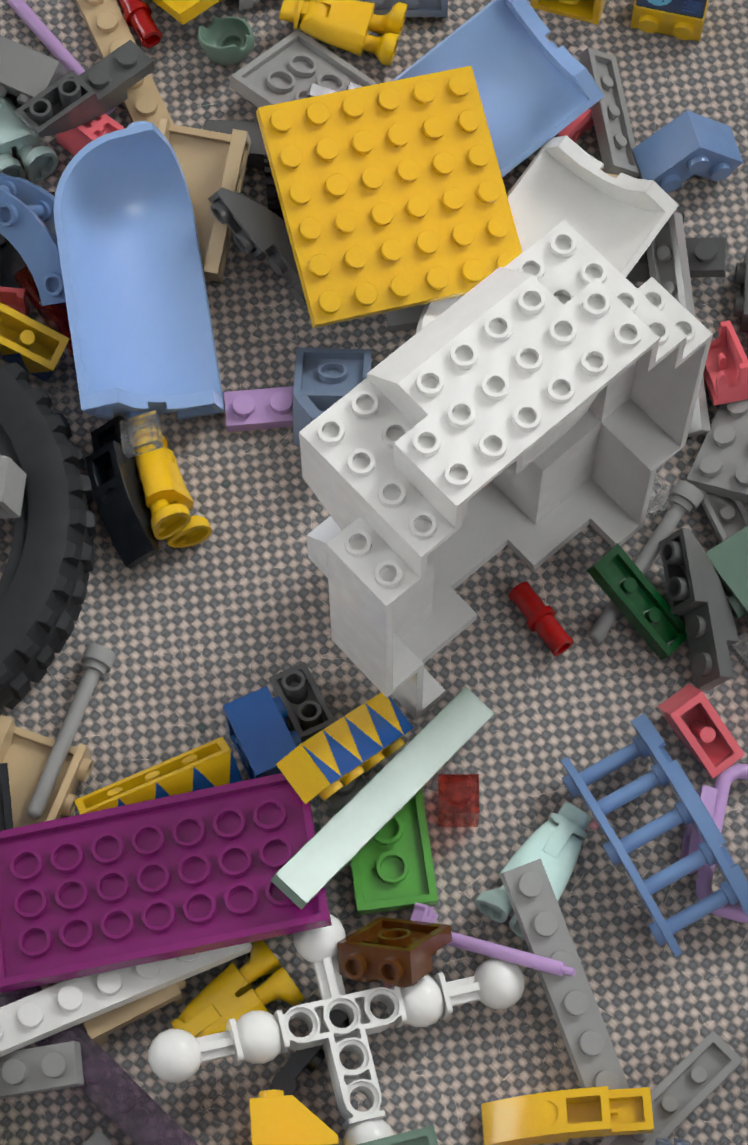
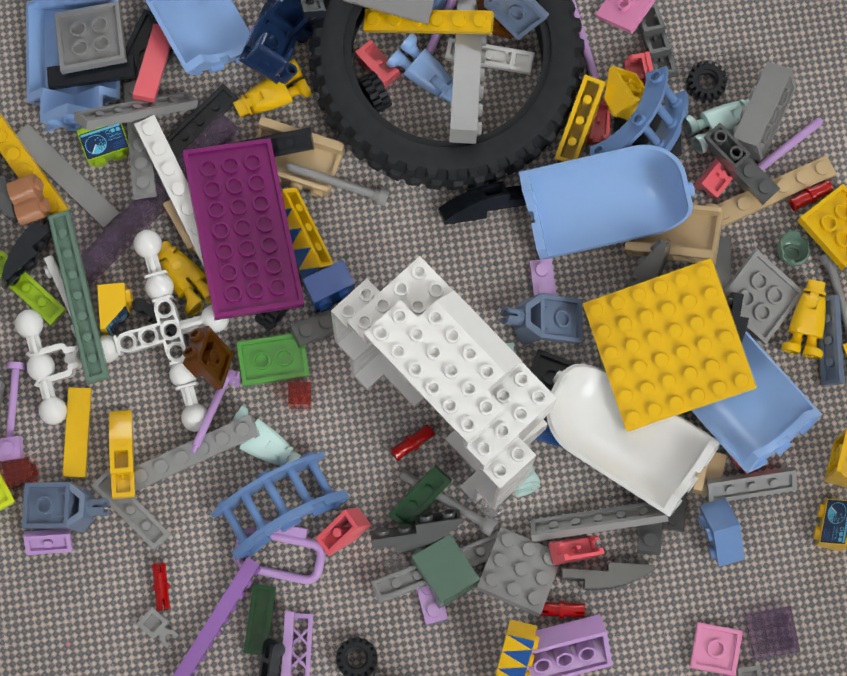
camera: 85 degrees right, 10 degrees up
clear tile [120,410,163,458] -> none
yellow piece [133,421,212,548] -> none
tile [271,687,495,910] -> none
yellow brick [276,692,413,804] -> none

